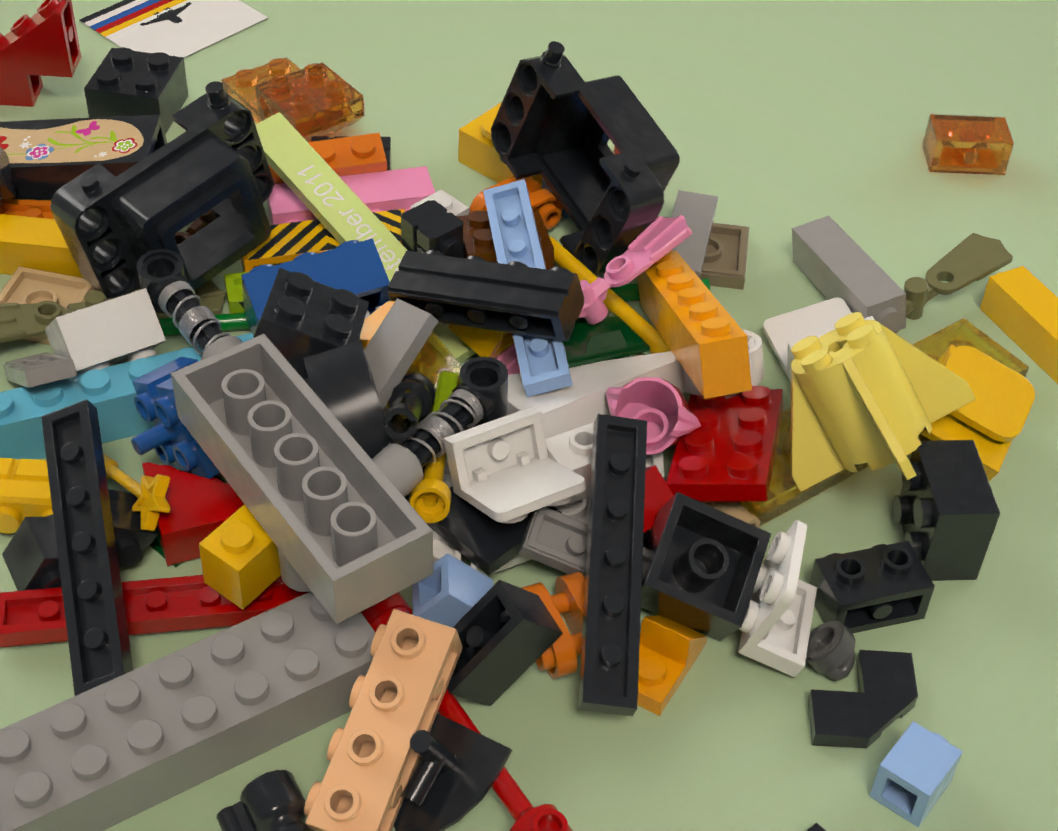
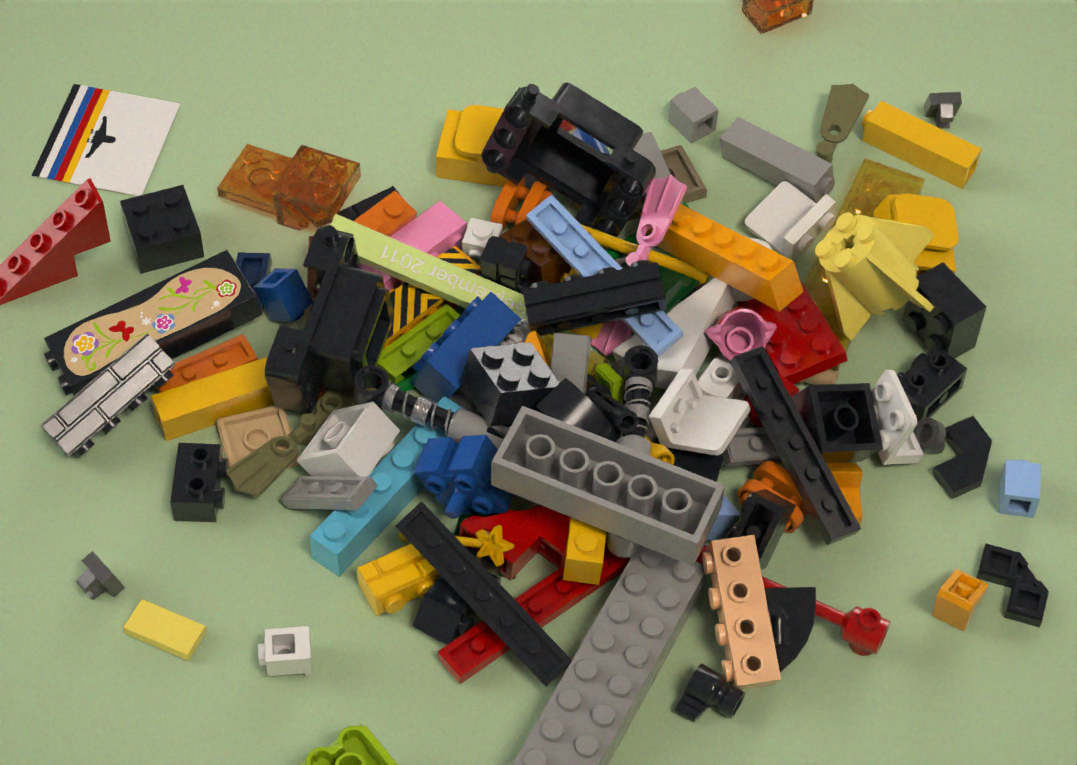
camera: 30 degrees left, 10 degrees up
none -> light grey brick [668,87,718,144]

